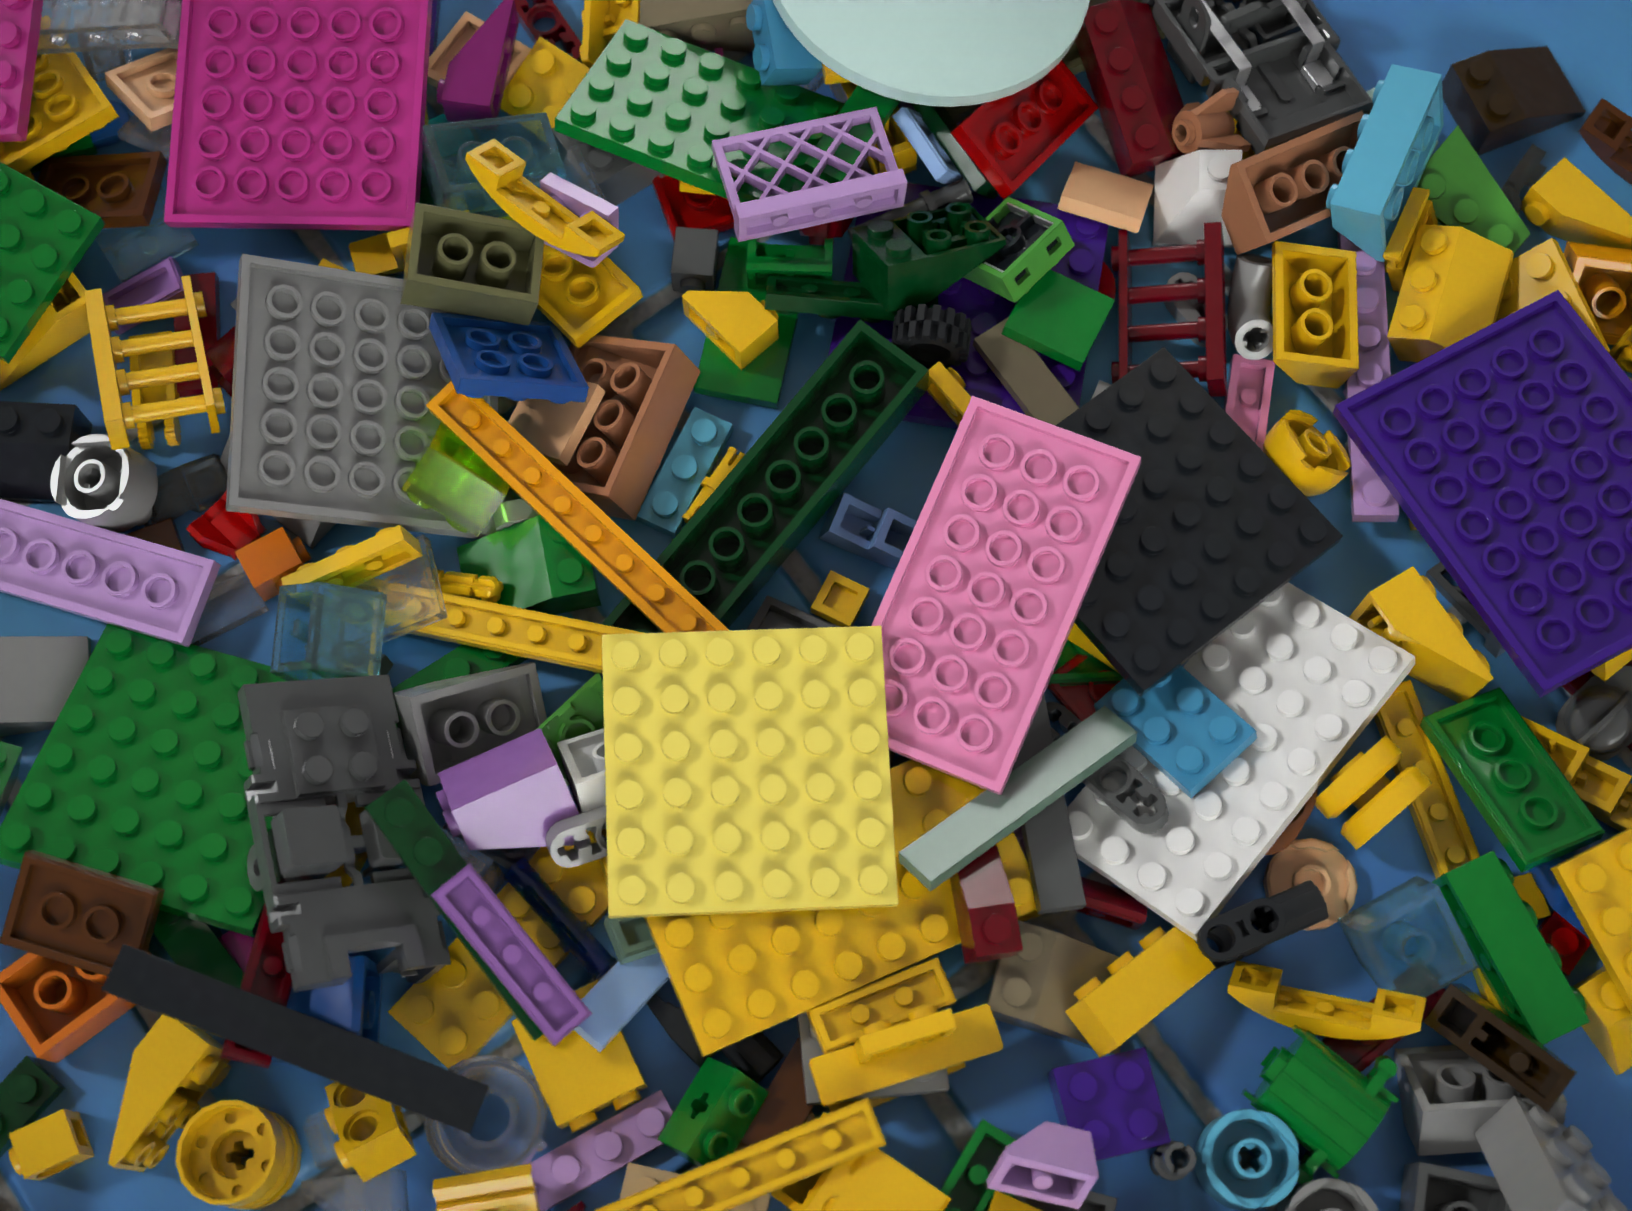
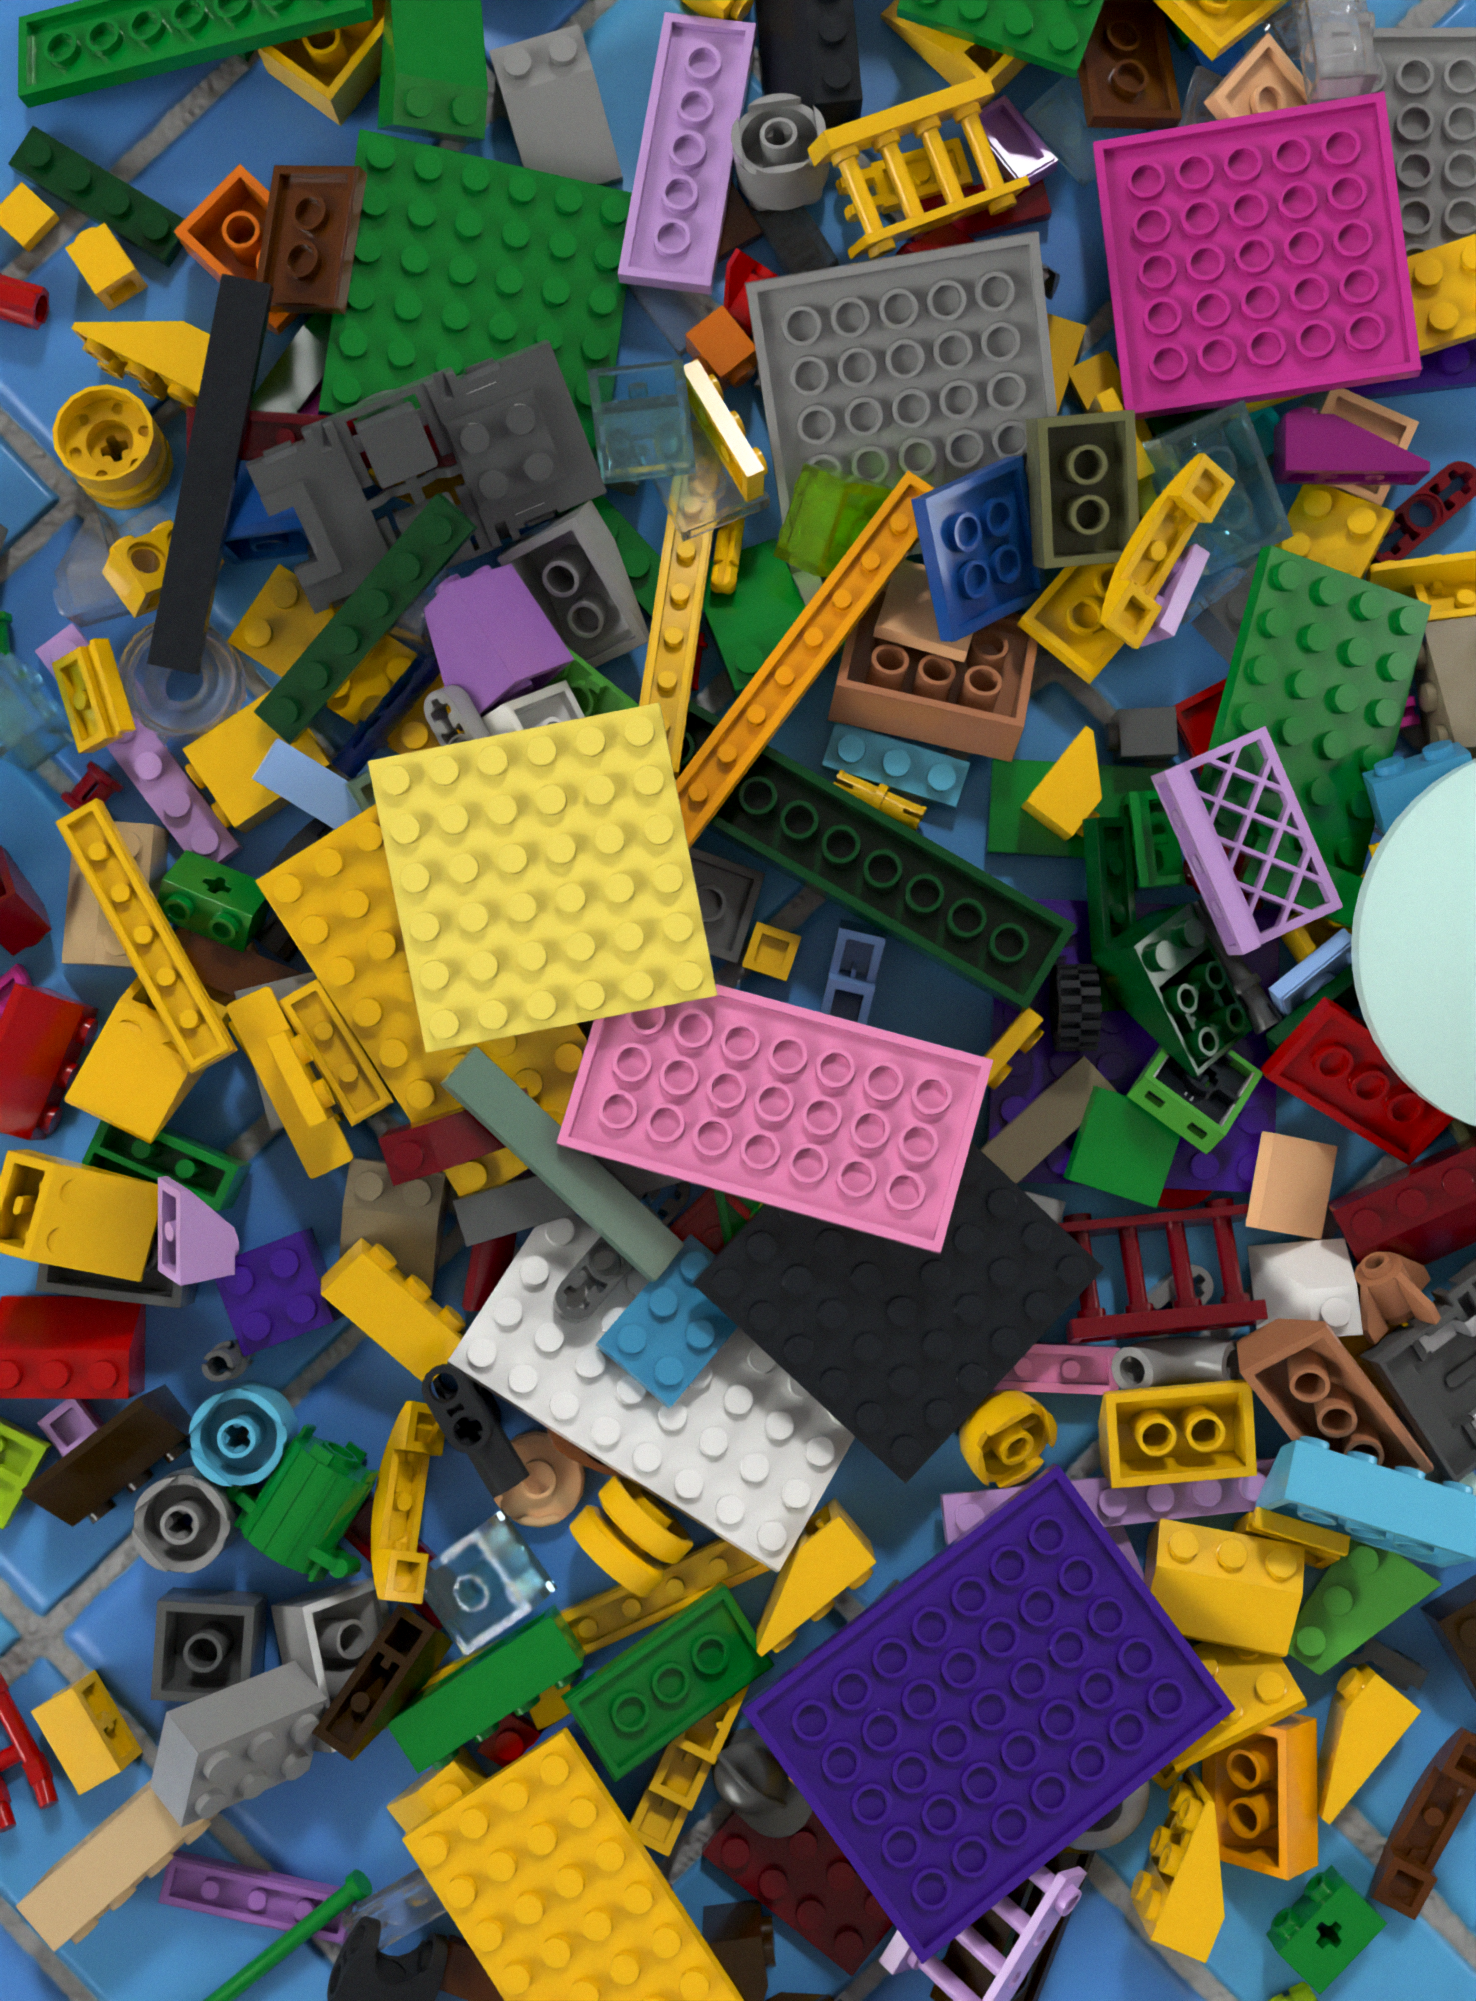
camera: 85 degrees right, 15 degrees up
medium lavender tile [430,863,592,1046] -> none

